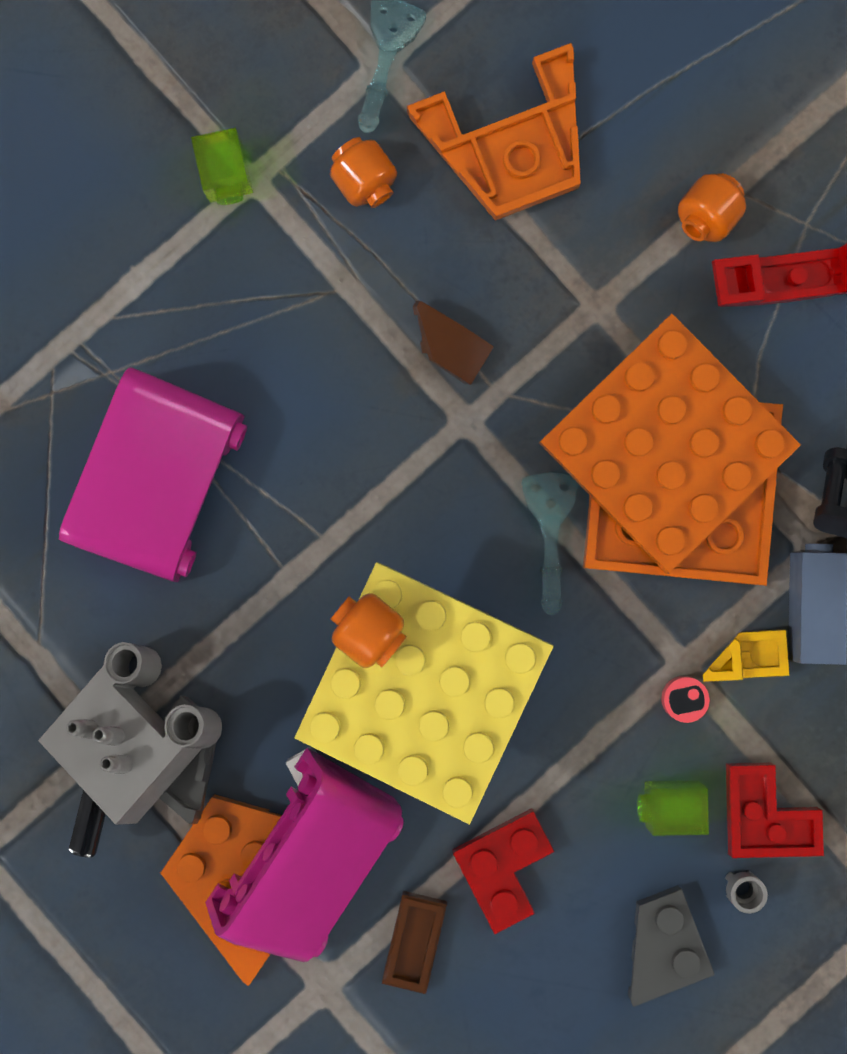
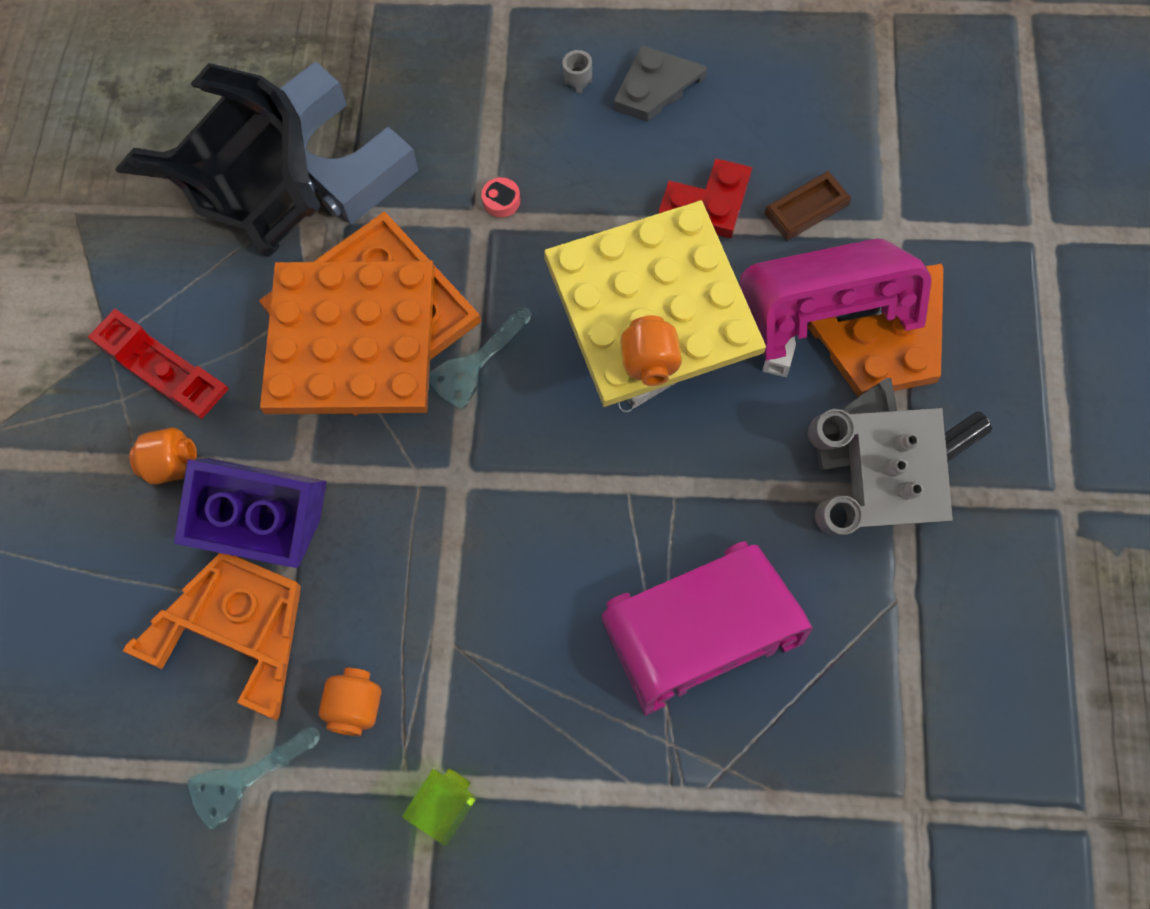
camera: 130 degrees left, 20 degrees down
reddish brown slope [413,301,494,385] -> none
clear neon green brick [637,780,709,836] -> none
yellow slope [703,629,790,682] -> none
red plate [726,762,824,858] -> none
none -> dark purple slope [174,458,327,568]

